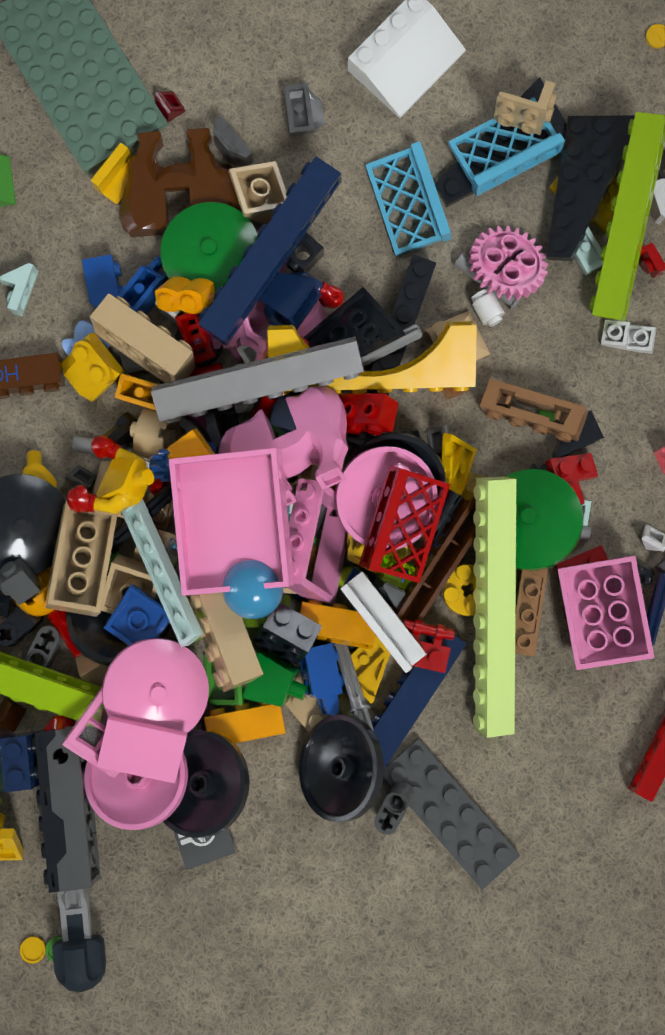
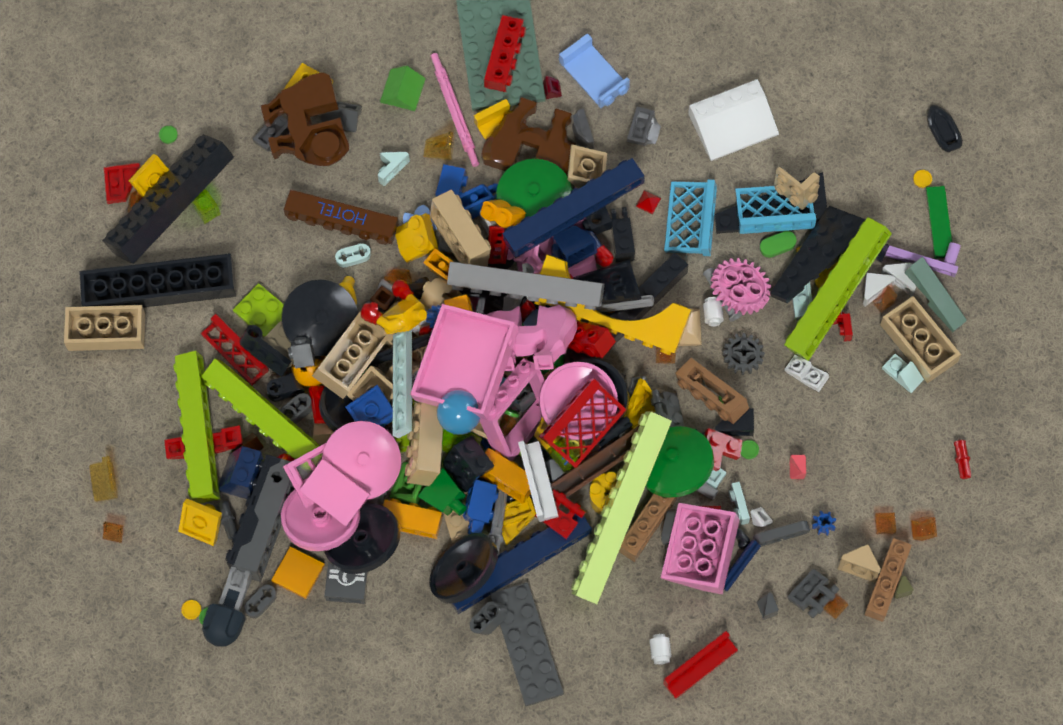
camera: 30 degrees right, 15 degrees down
none -> dark grey axle [216,501,238,540]
none -> dark grey beam [245,585,277,618]
none -> light orange tile [271,547,325,599]
none -> light aqua beam [335,243,371,267]
none -> reddish brown slope [370,285,396,311]
none -> clear orange slope [384,268,412,285]
none -> clear yellow slope [423,131,454,160]
none -> bright pink axle [431,53,479,167]
none -> red brick [484,15,526,92]
none -> light blue panel [559,34,630,108]
none -> black hinge [610,207,635,263]
none -> red slope [636,190,661,214]
none -> white brick [650,634,671,664]
none -> dark grey plate [651,390,684,427]
none -> dark grey beam [661,509,677,545]
none -> dark grey gear [722,333,765,375]
none -> light aqua plate [729,482,750,525]
none -> bright green piece [741,440,759,459]
none -> bright green tile [760,231,796,258]

